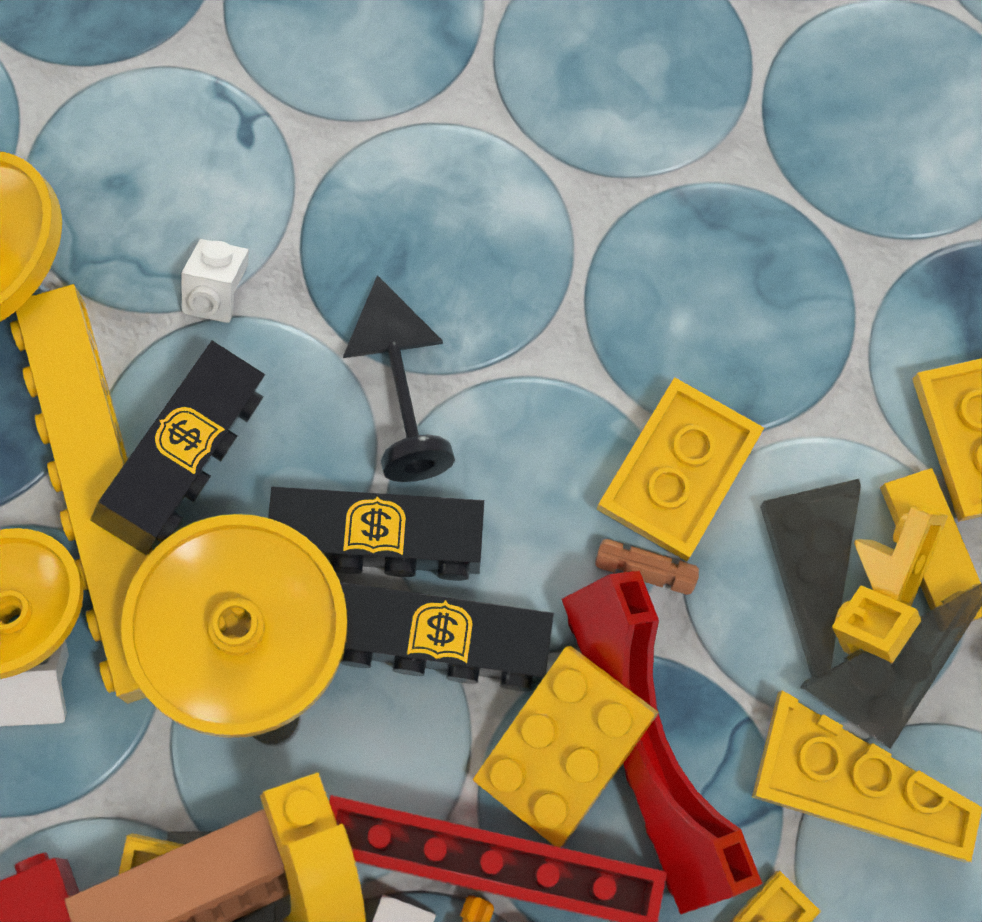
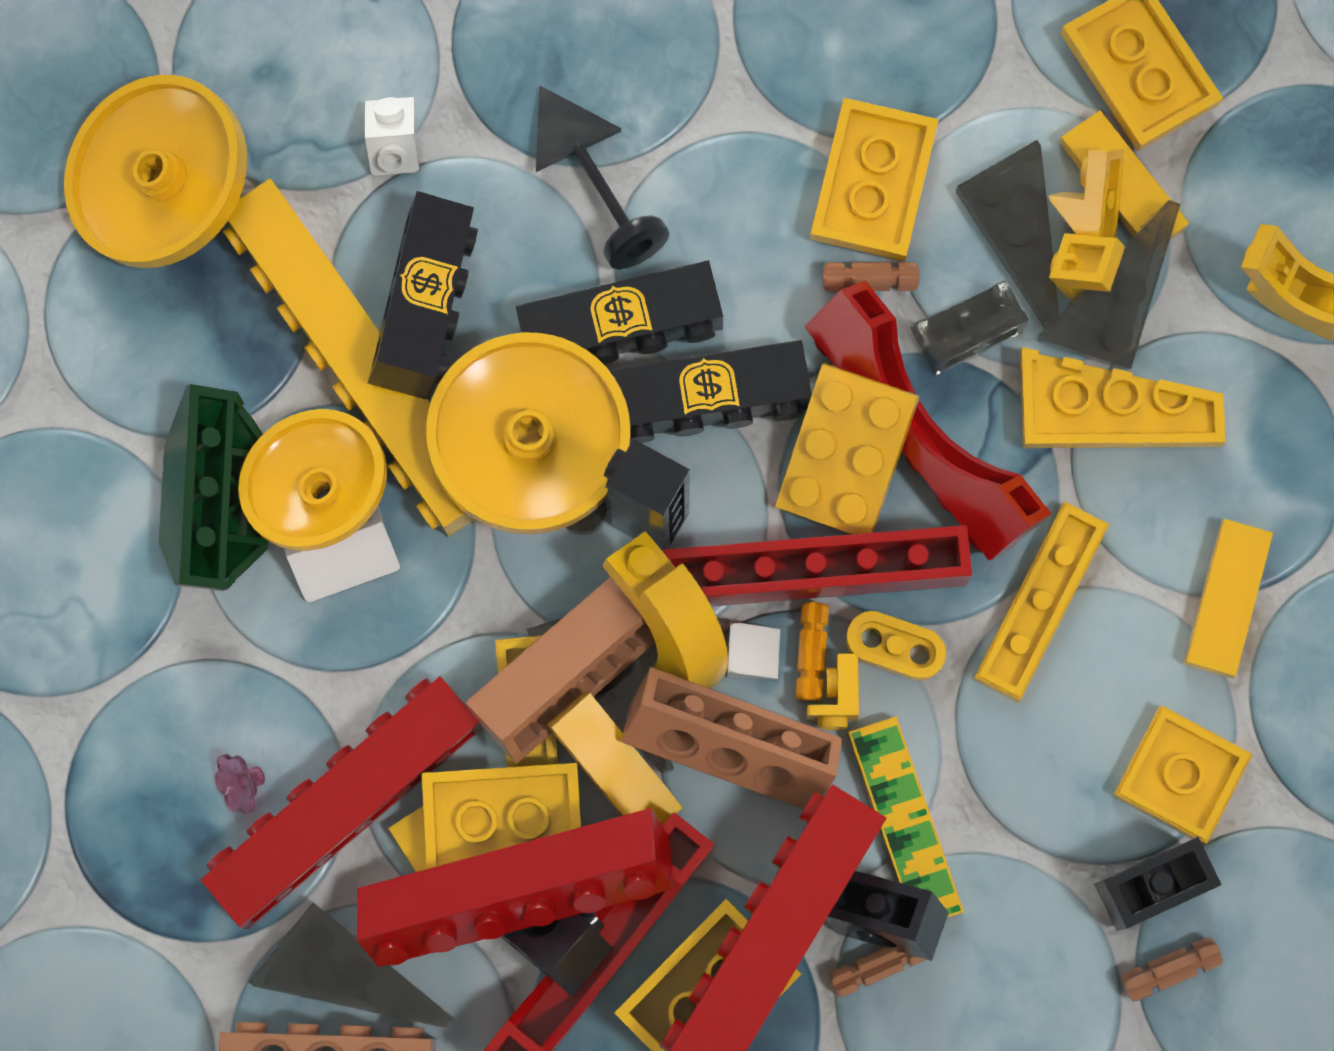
camera: 10 degrees left, 5 degrees up
none -> black brick [604,439,690,550]
none -> clear smoke hinge [910,280,1029,375]

